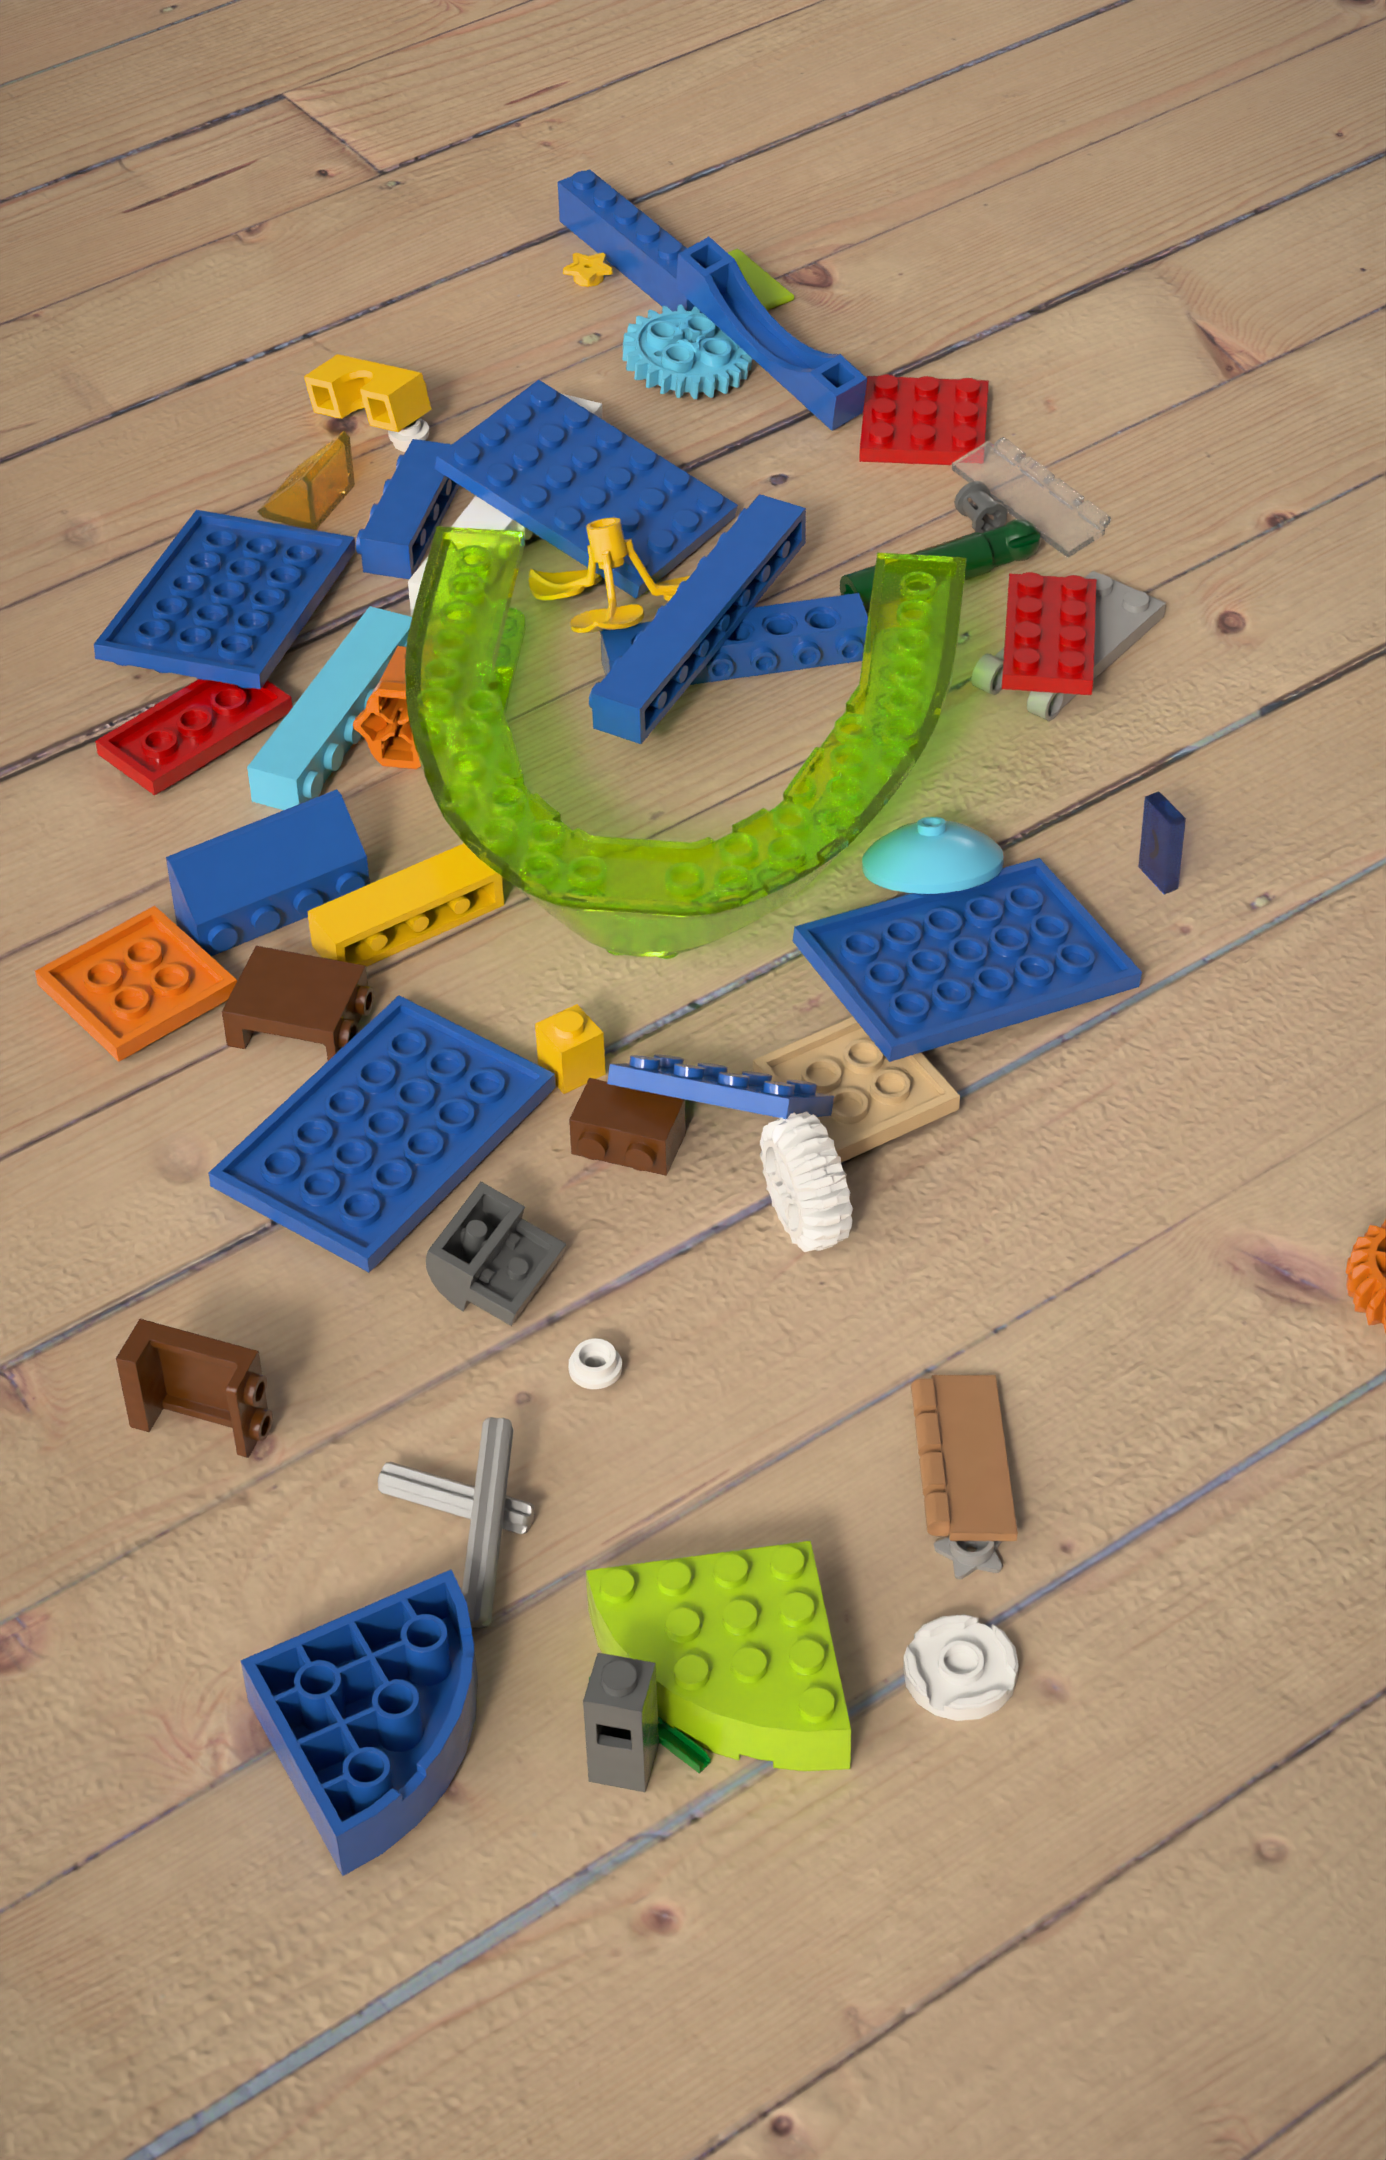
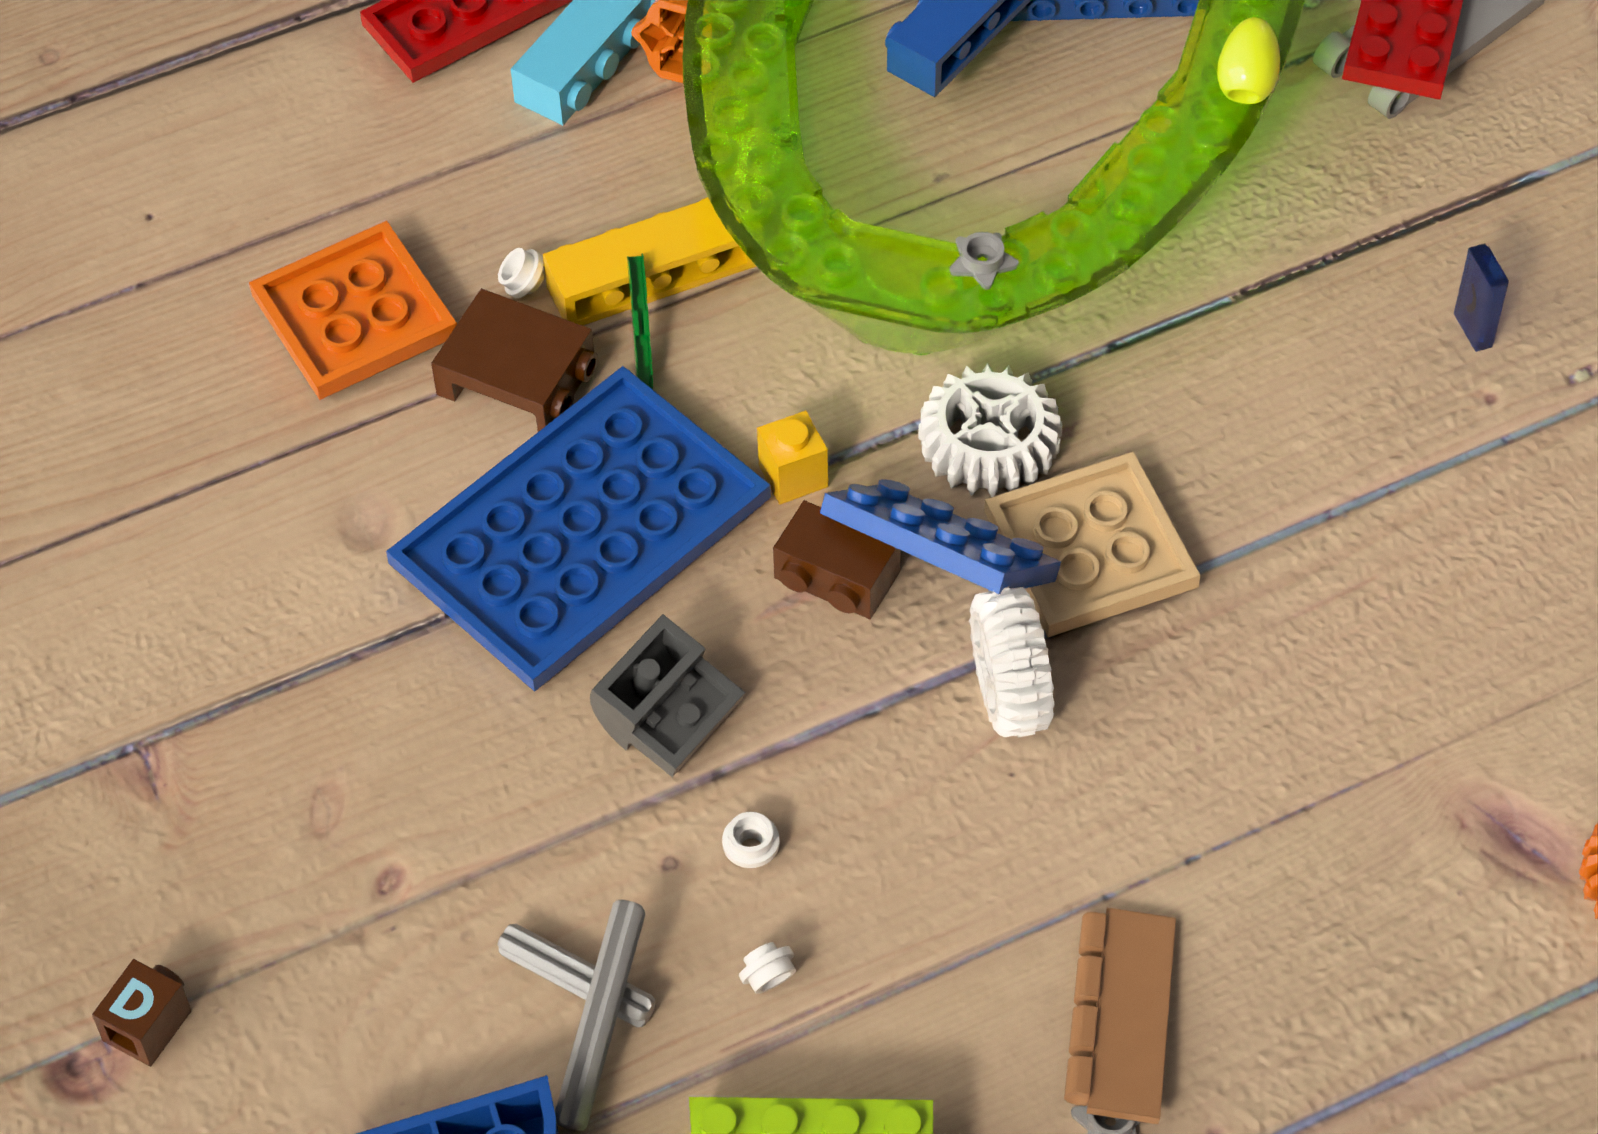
camera: 10 degrees right, 10 degrees up
reddish brown panel [116,1318,273,1458] -> none
blue slope [166,789,370,956] -> none
blue plate [792,858,1142,1062] -> none
medium azure dish [862,817,1004,894] -> none
none -> reddish brown brick [92,959,191,1067]
none -> white plate [498,248,545,298]
none -> green piece [626,253,653,389]
none -> white plate [739,942,796,994]
none -> white gear [918,363,1062,497]
none -> light grey plate [949,232,1019,289]
none -> neon yellow animal [1217,17,1280,104]

